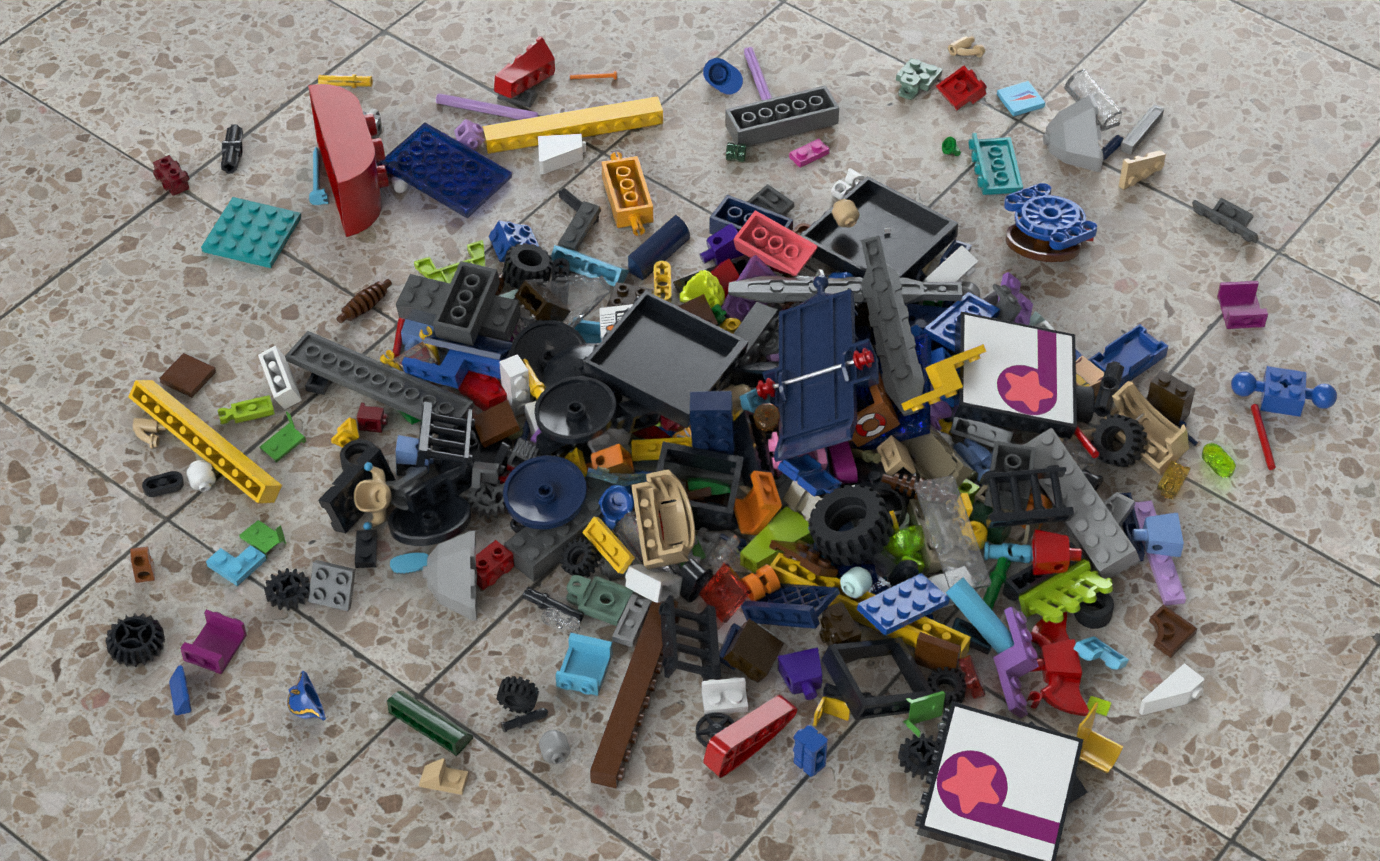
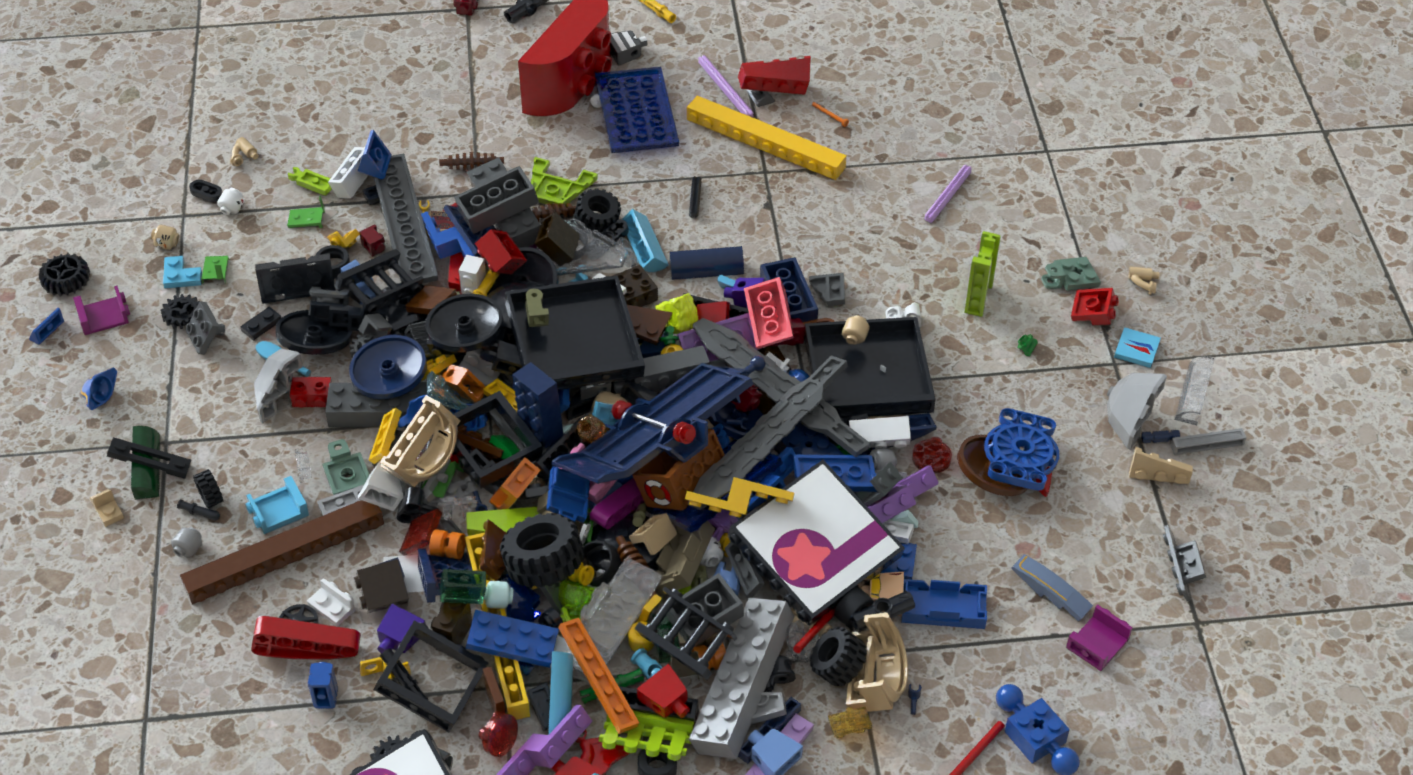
camera: 45 degrees right, 0 degrees up
yellow brick [128,380,282,503] -> none
dark orange leg [130,546,155,583] -> none
reddish brown tile [159,353,216,398] -> none
teal plate [201,197,301,268] -> none
tan piece [354,462,392,530] -> none
lavender brick [454,119,485,151] -> none
blue bracket [489,220,539,262] -> none
black pin [522,586,584,625] -> none
white slope [538,134,586,174] -> none
dark grey plate [558,201,601,251] -> none
black tyre [560,538,601,578] -> none
light orange brick [602,152,653,236] -> none
yellow beam [654,261,672,303] -> none
black fence [659,595,721,681] -> none
blue piece [703,58,743,94] -> none
dark grey brick [725,85,839,148] -> none
clear green wheel [726,142,746,162] -> none
dark pink plate [789,138,830,168] -> none
bright green piece [903,691,945,737] -> none
black tyre [927,667,967,709] -> none
teal bracket [968,133,1023,195] -> none
dark brown brick [1147,370,1195,426] -> none
clear neon green plate [1202,443,1236,477] -> none
none -> black container [107,437,191,479]
none -> tan head [151,224,179,250]
none -> blue slope [358,130,392,179]
none -> clear green brick [440,569,486,604]
none -> red brick [475,229,527,274]
none -> olive leg [526,289,549,327]
none -> orange plate [559,617,639,734]
none -> medium azure tile [717,275,736,289]
none -> clear red tile [912,437,952,474]
none -> lime fence [964,231,1001,317]
none -> sand blue slope [1011,554,1093,621]

